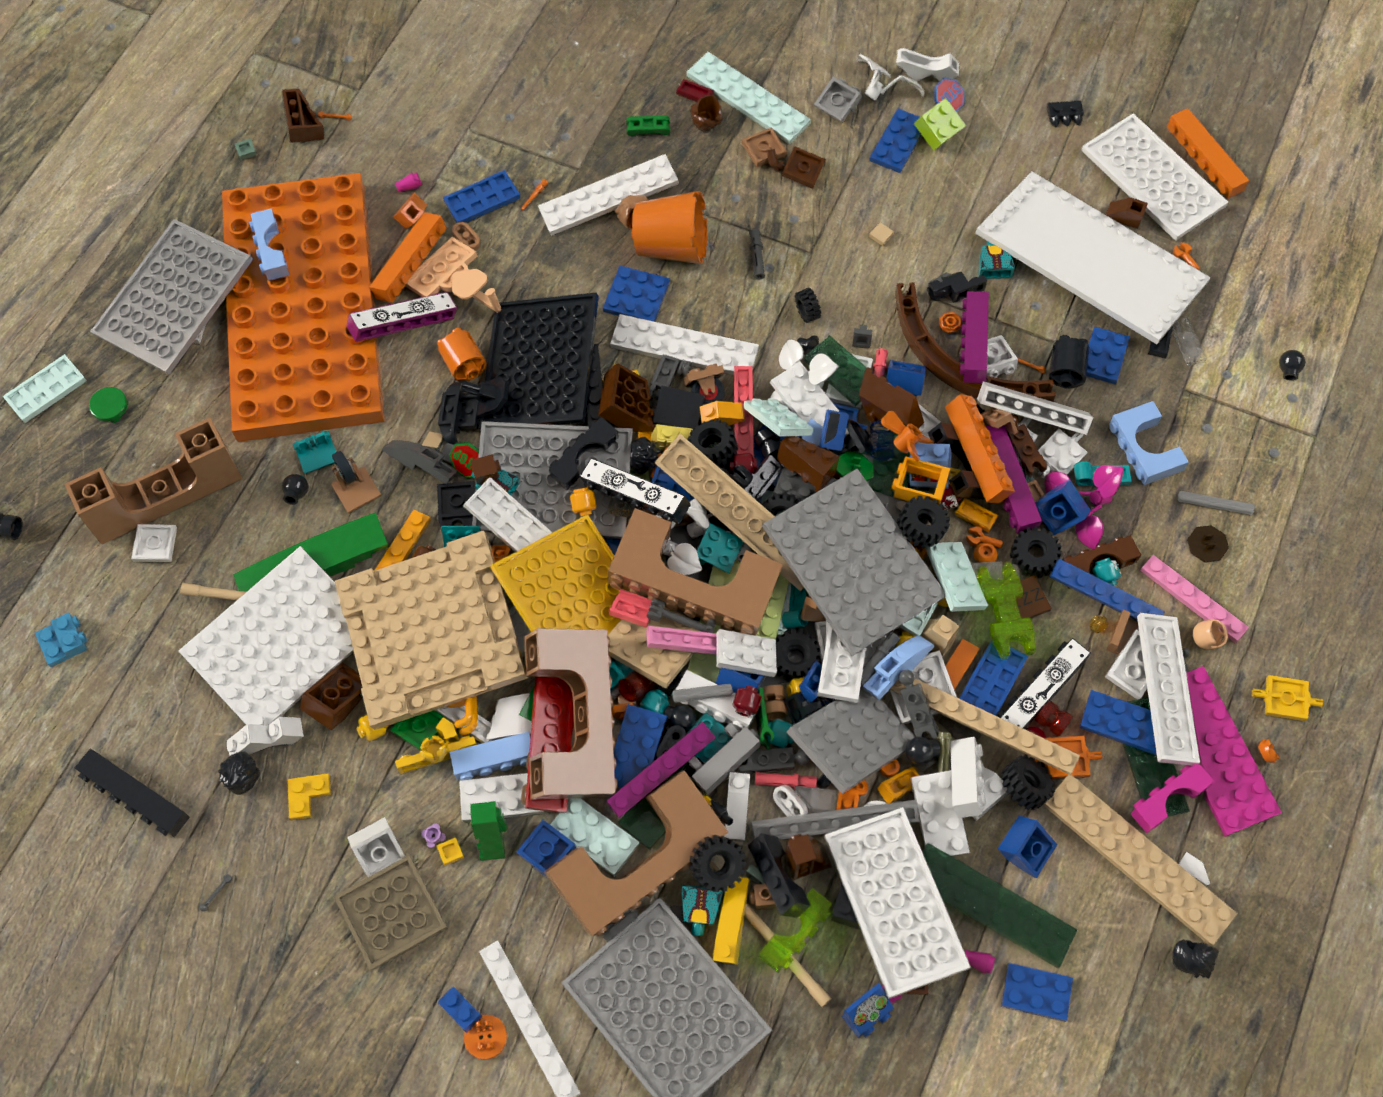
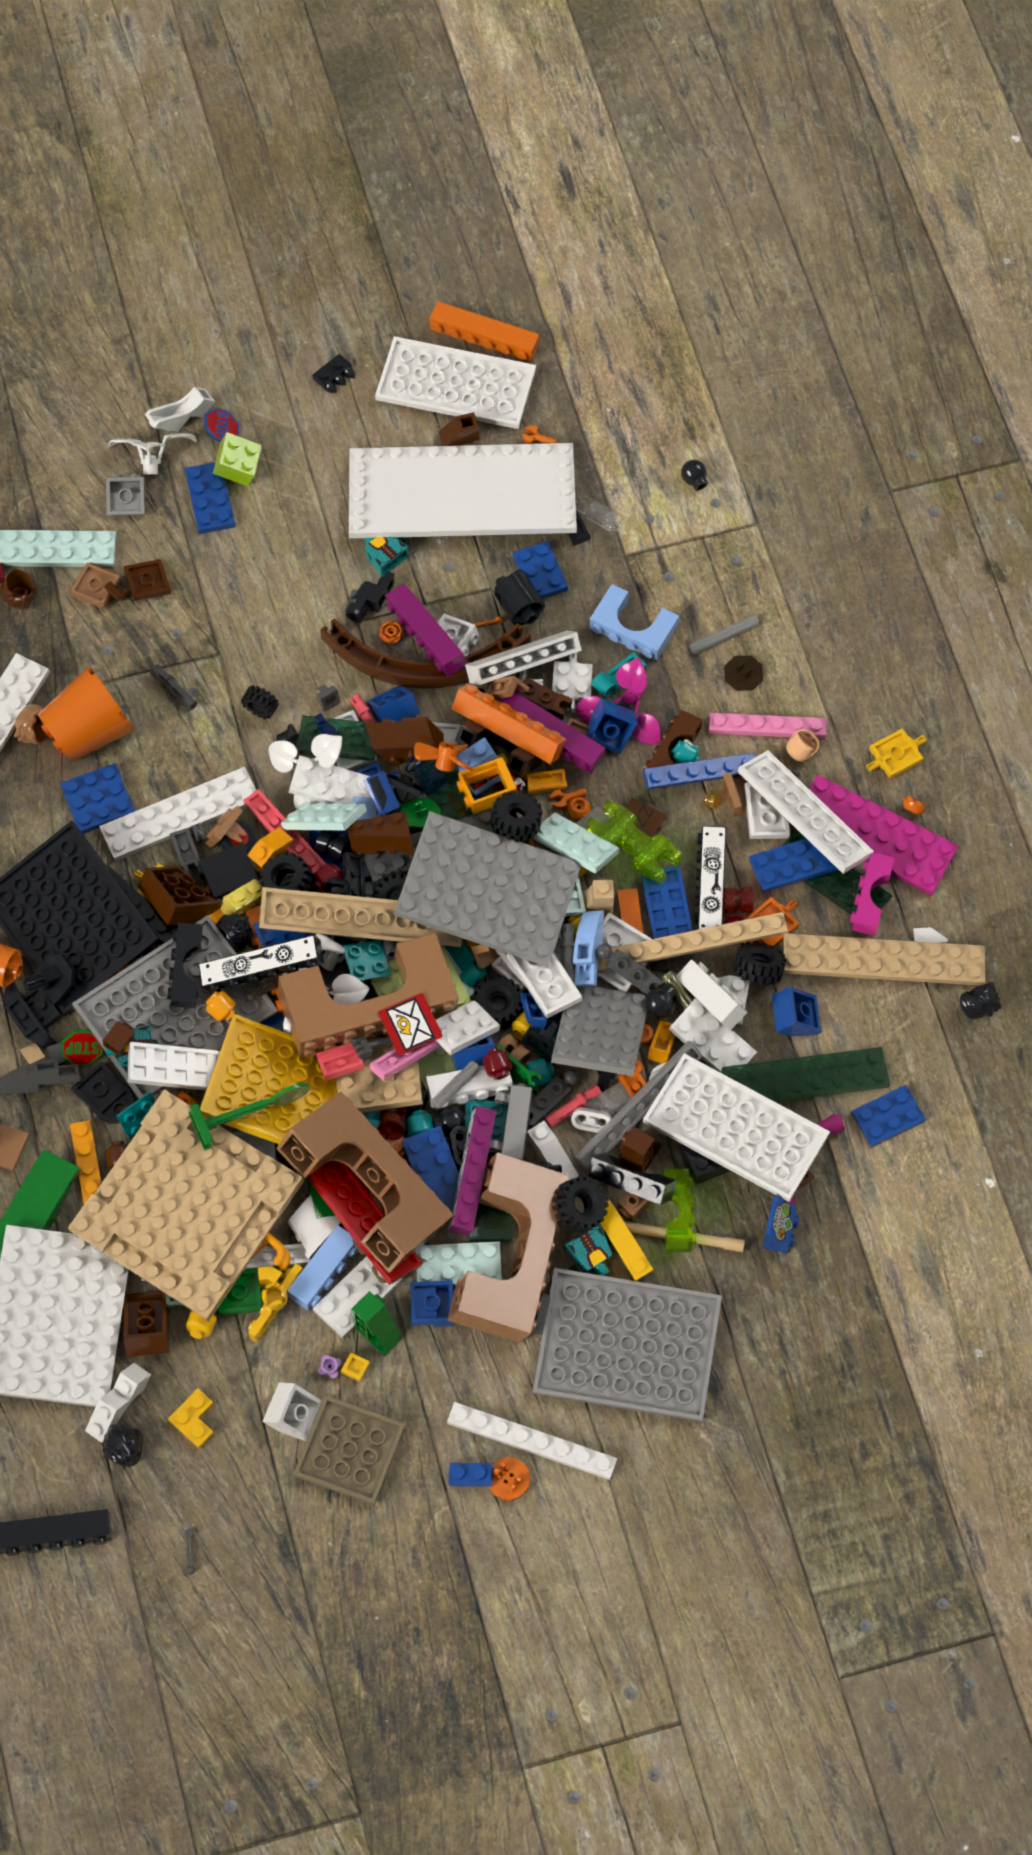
camera: 40 degrees left, 0 degrees up
sand green plate [746,864,766,885] -> none
tan tile [869,223,894,246] -> none
black tyre [1010,527,1062,578] -> none
none -> green piece [188,1083,310,1150]
none -> clear blue plate [314,713,339,736]
none -> sticker [378,993,443,1056]

